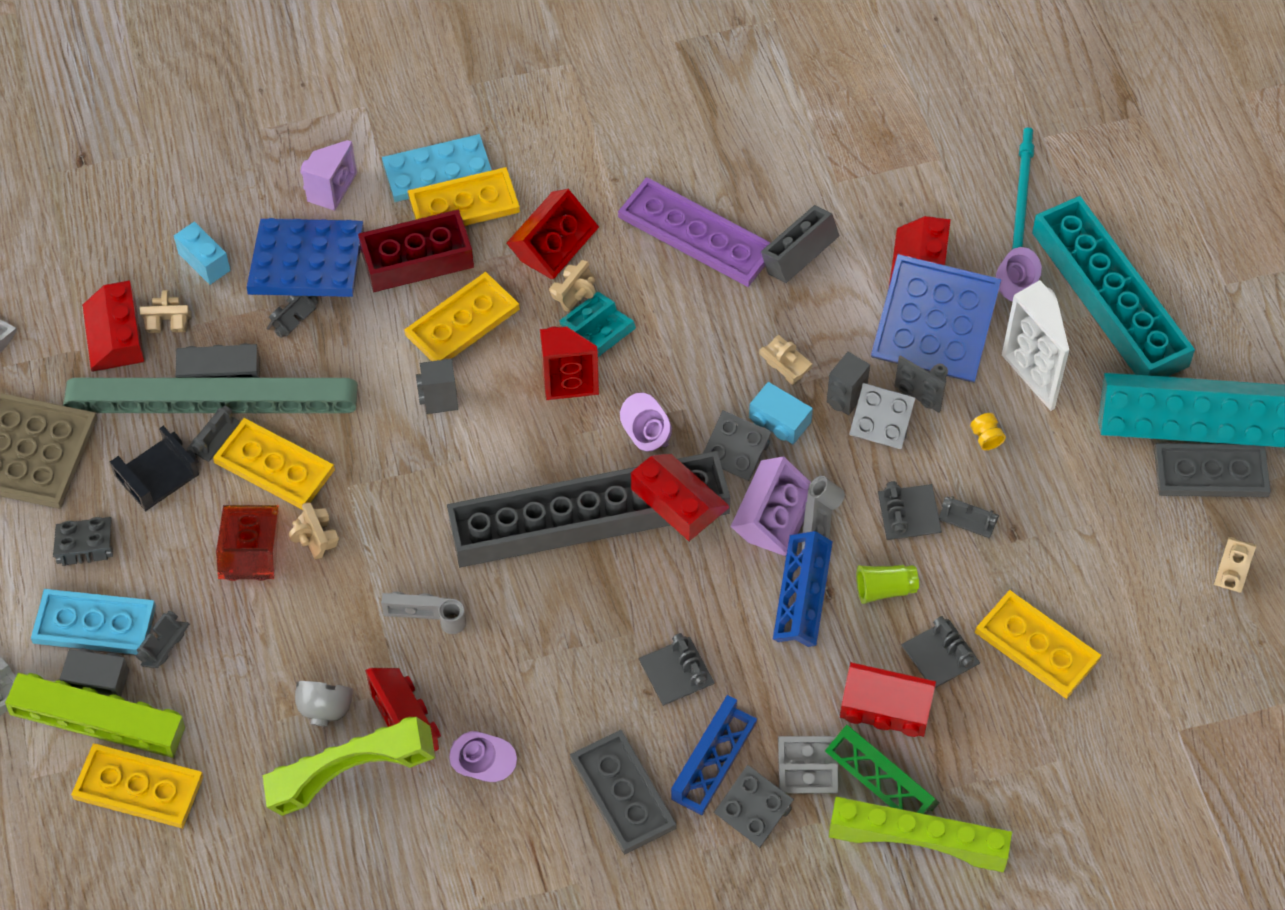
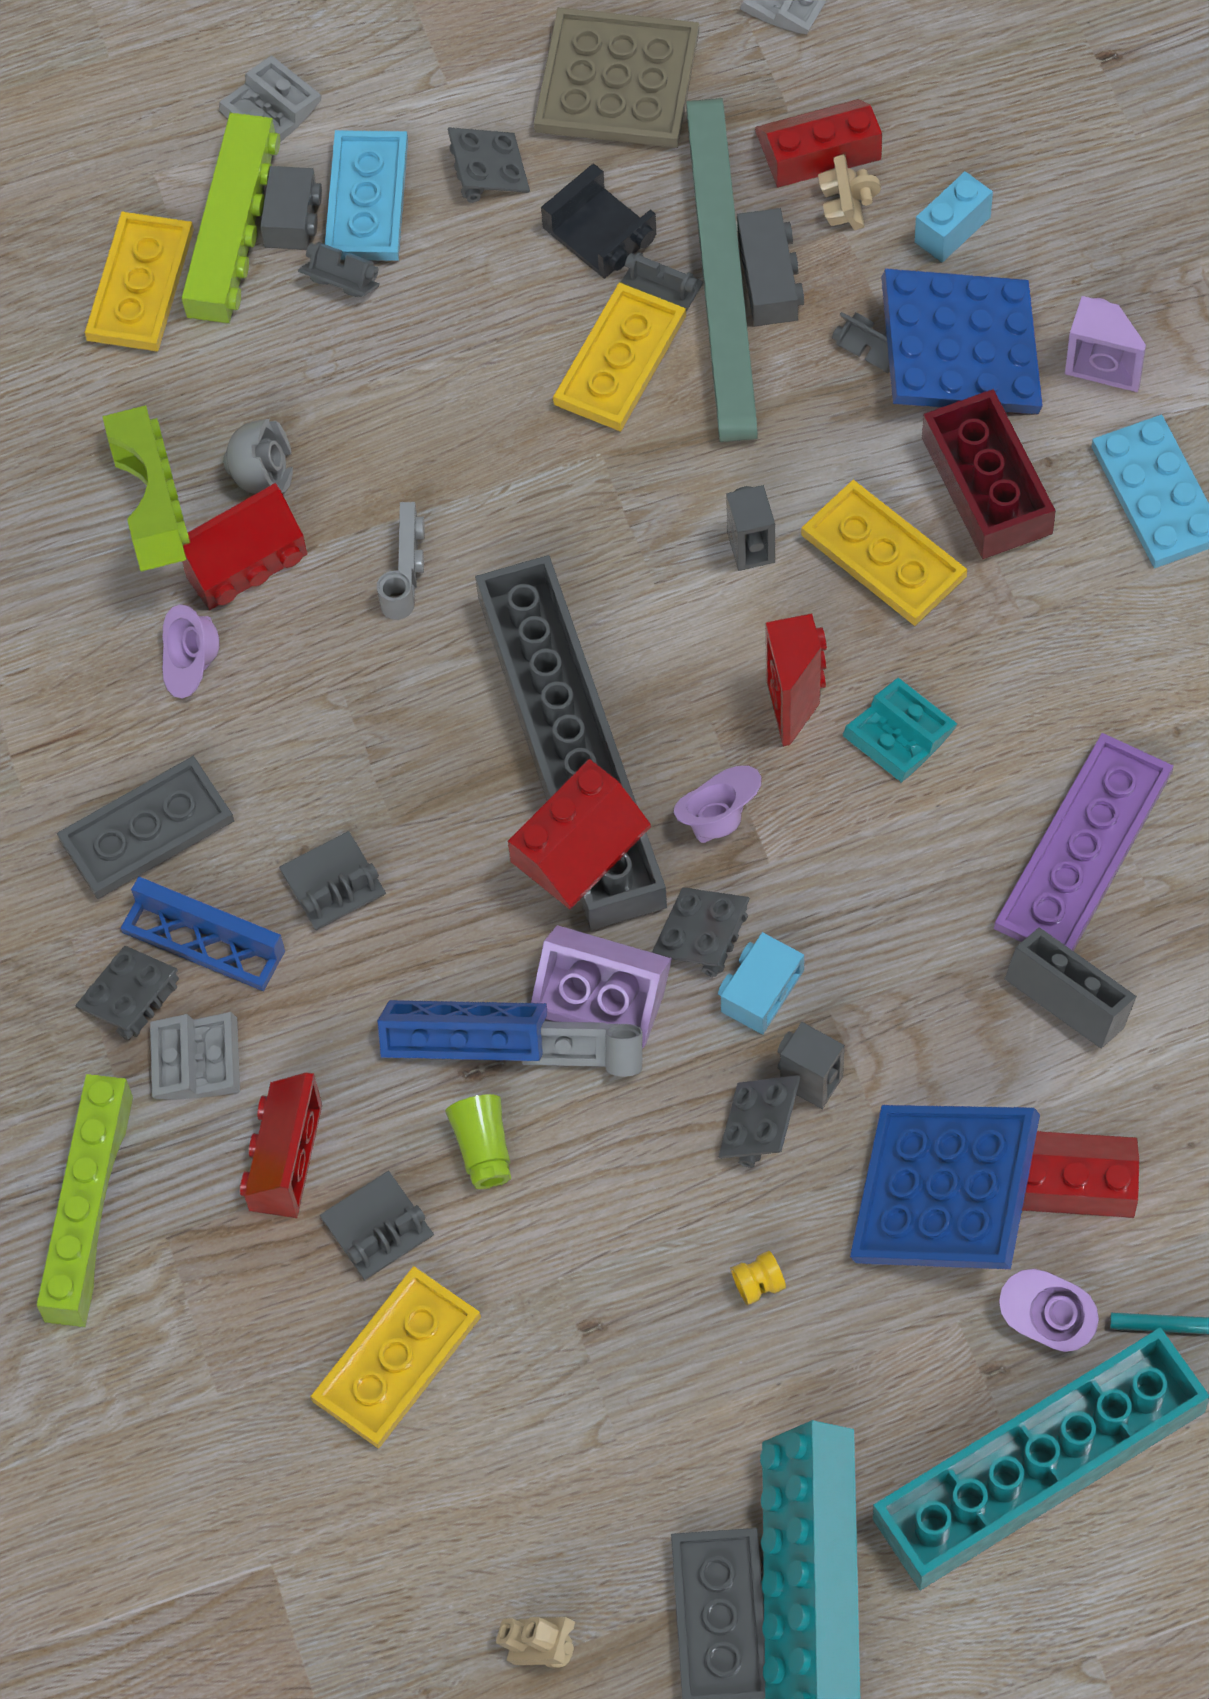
camera: 90 degrees right, 5 degrees up
clear red slope [216,505,279,581] -> none
tan hips [289,503,339,560] -> none
yellow plate [407,167,520,226] -> none
red slope [506,188,599,279] -> none
tan hips [549,260,596,312] -> none
tan hips [759,335,812,385] -> none
green fence [825,724,940,814] -> none
dark grey hinge [878,481,942,540] -> none
dark grey hinge [895,355,948,413] -> none
dark grey hinge [939,496,999,538] -> none
white slope [1002,280,1069,411] -> none

